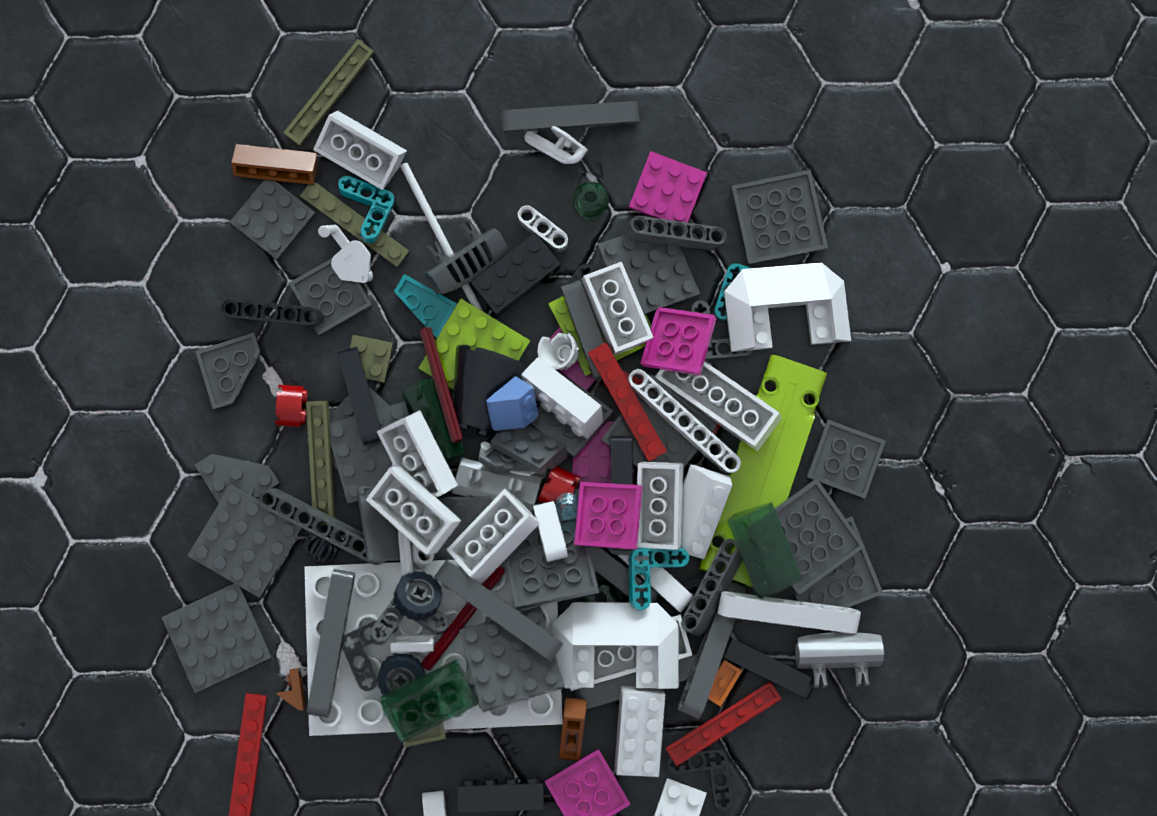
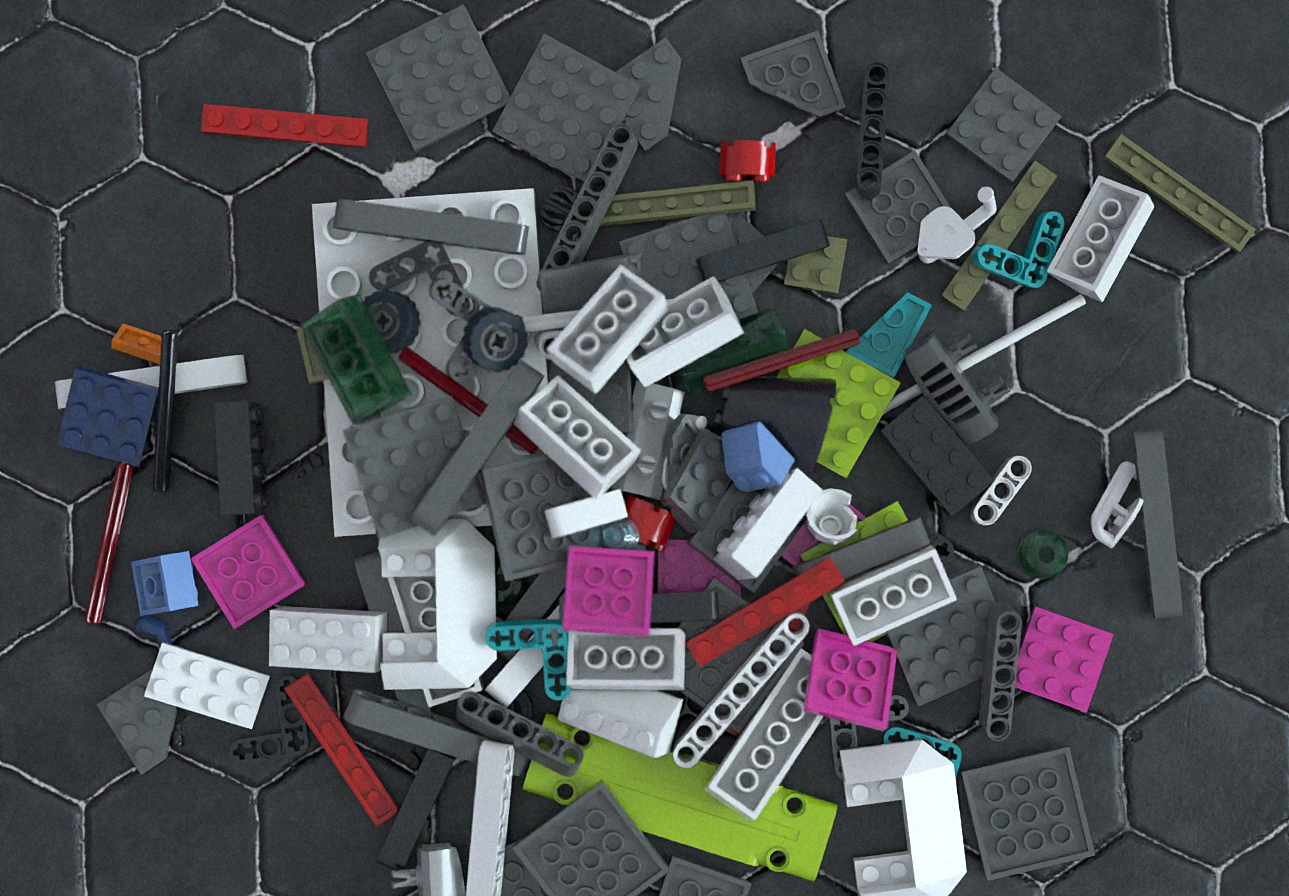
camera: 85 degrees right, 5 degrees up
brick [231,144,318,185] -> none
dark orange slope [276,668,306,711] -> none
white plate [390,634,435,654] -> none
dark orange slope [559,698,587,761] -> none
orange plate [708,660,742,707] -> none
clear green slope [727,502,802,598] -> none

